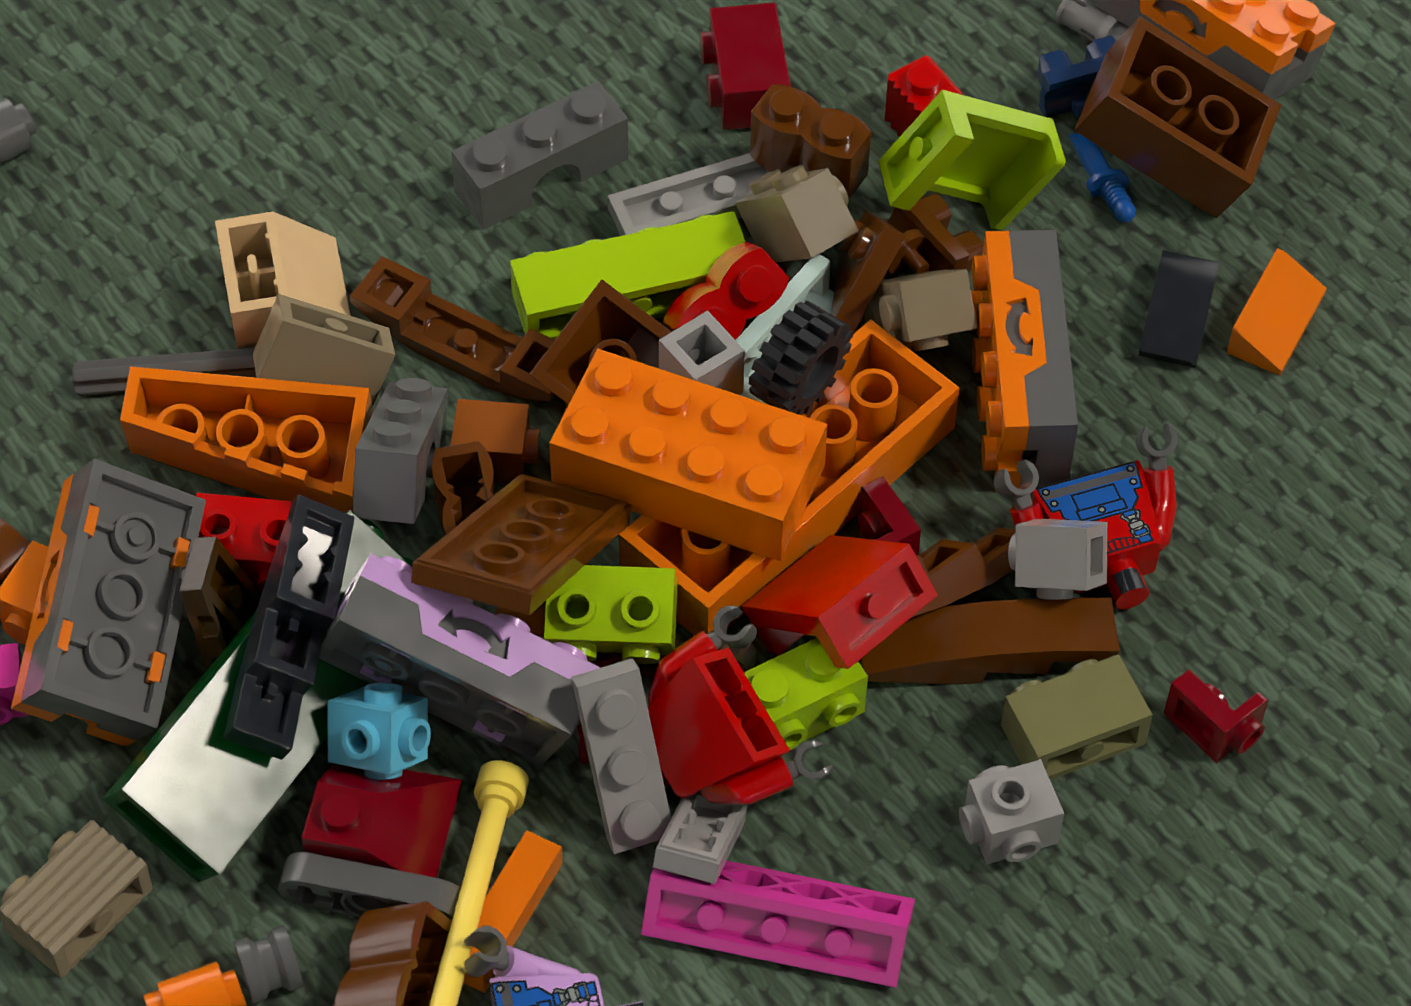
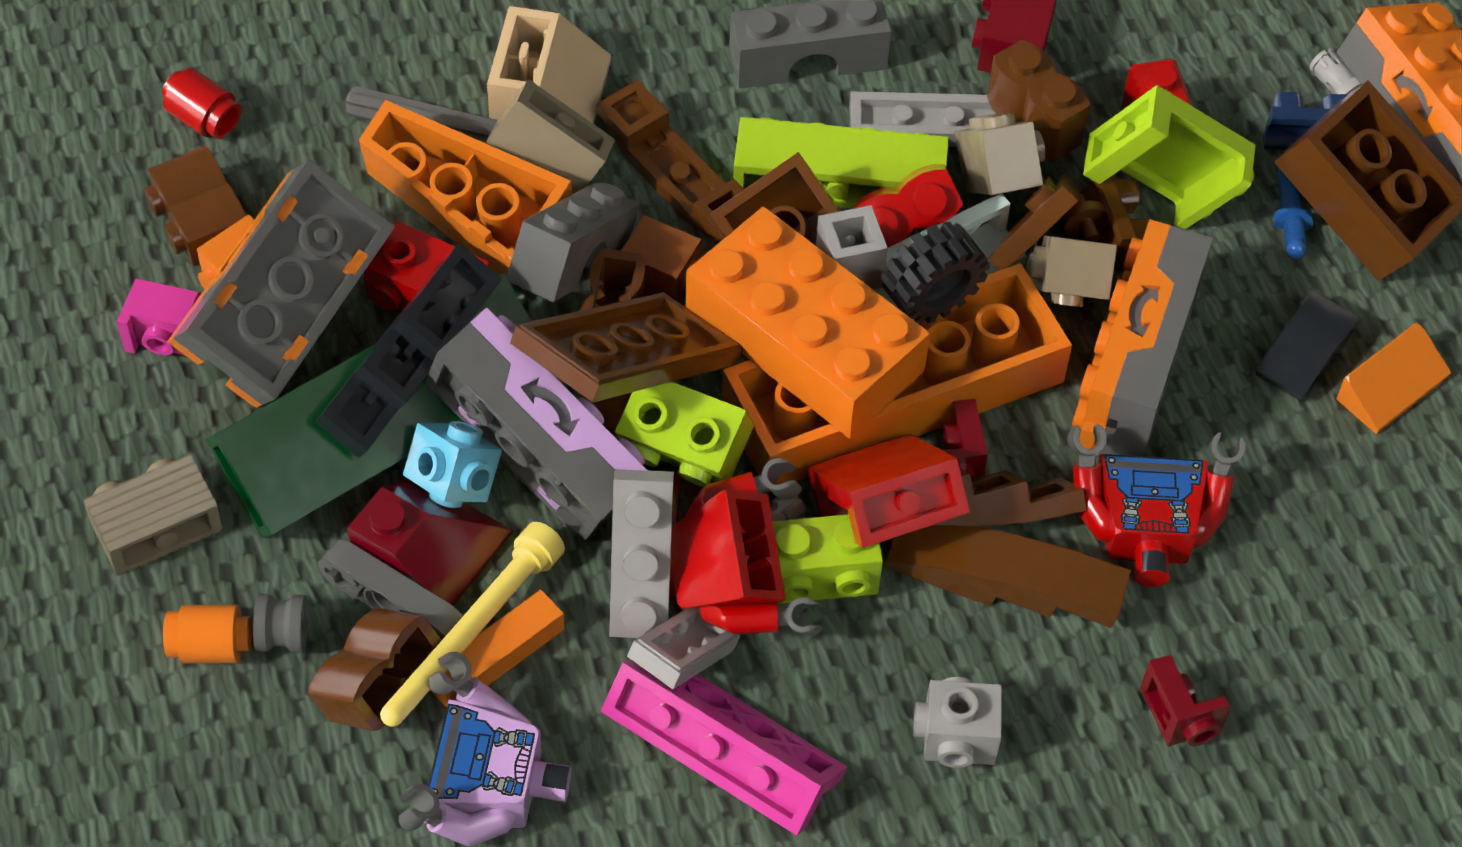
camera: 20 degrees right, 0 degrees up
dark brown wing [179,537,262,670] -> none
olive brick [1001,654,1153,780] -> none
light grey brick [1008,519,1107,599] -> none

